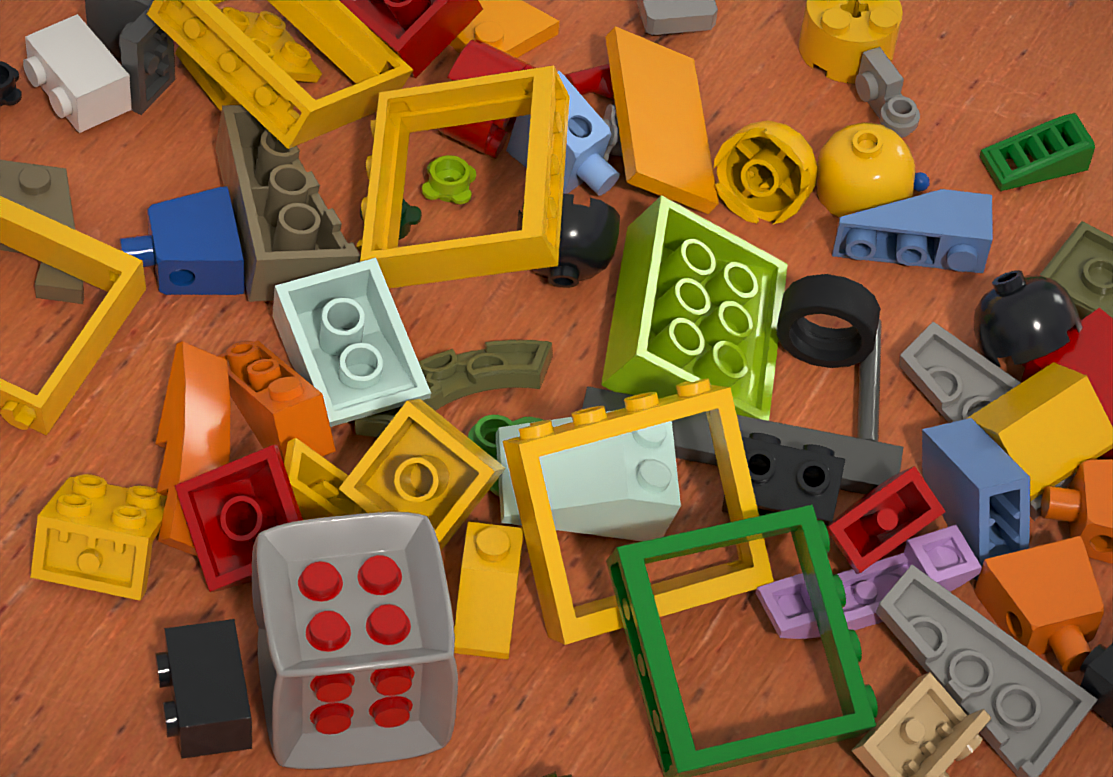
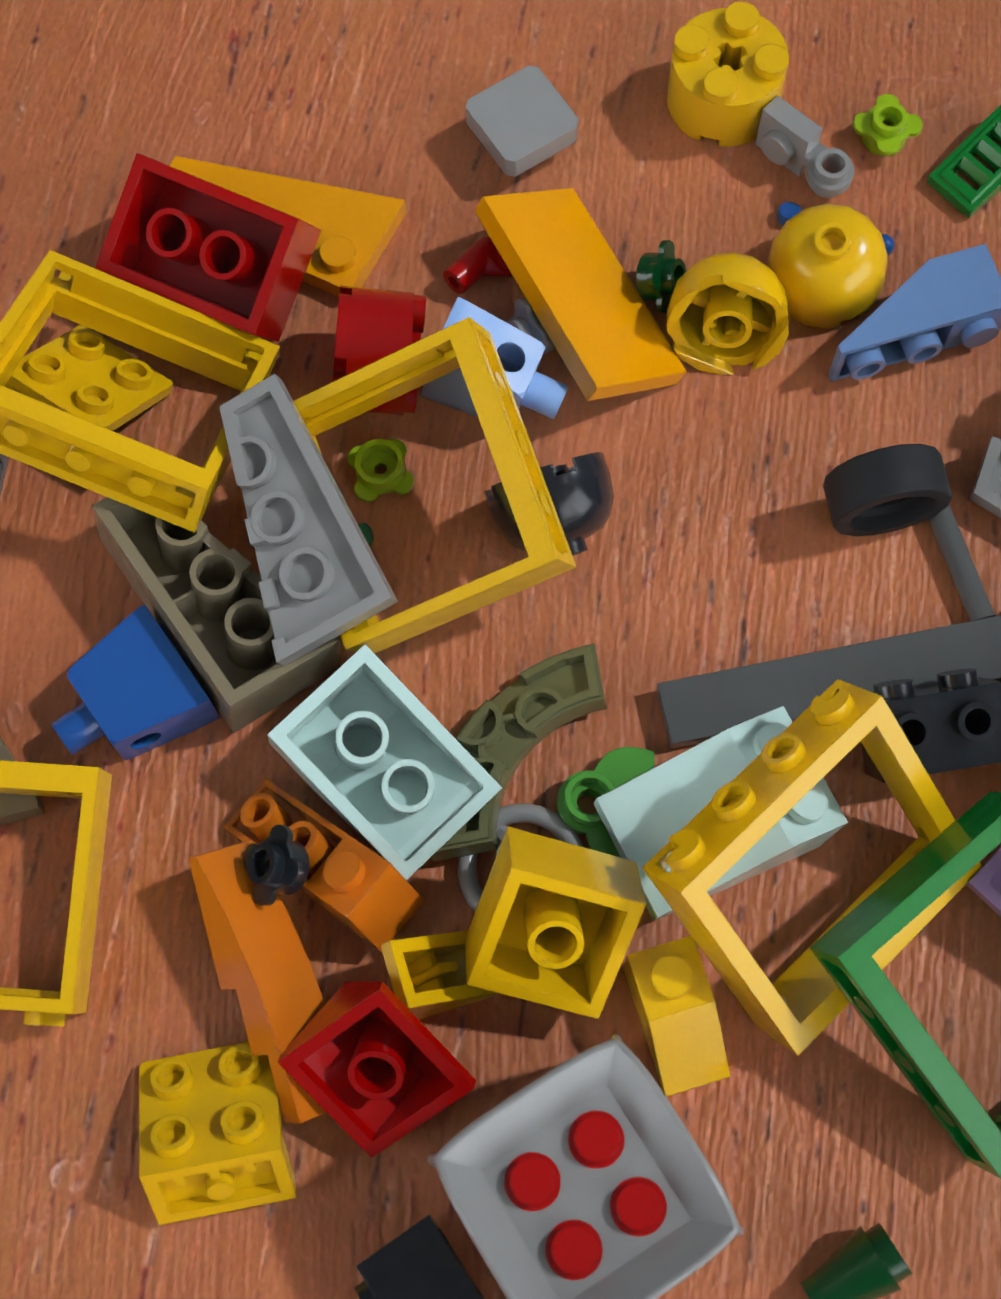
camera: 15 degrees left, 20 degrees up
lime slope [601,195,788,421] -> none
none -> light grey wing [219,374,398,666]
none -> black plate [243,825,309,906]
none -> dark green plate [636,240,686,313]
none -> lime plate [853,94,923,156]

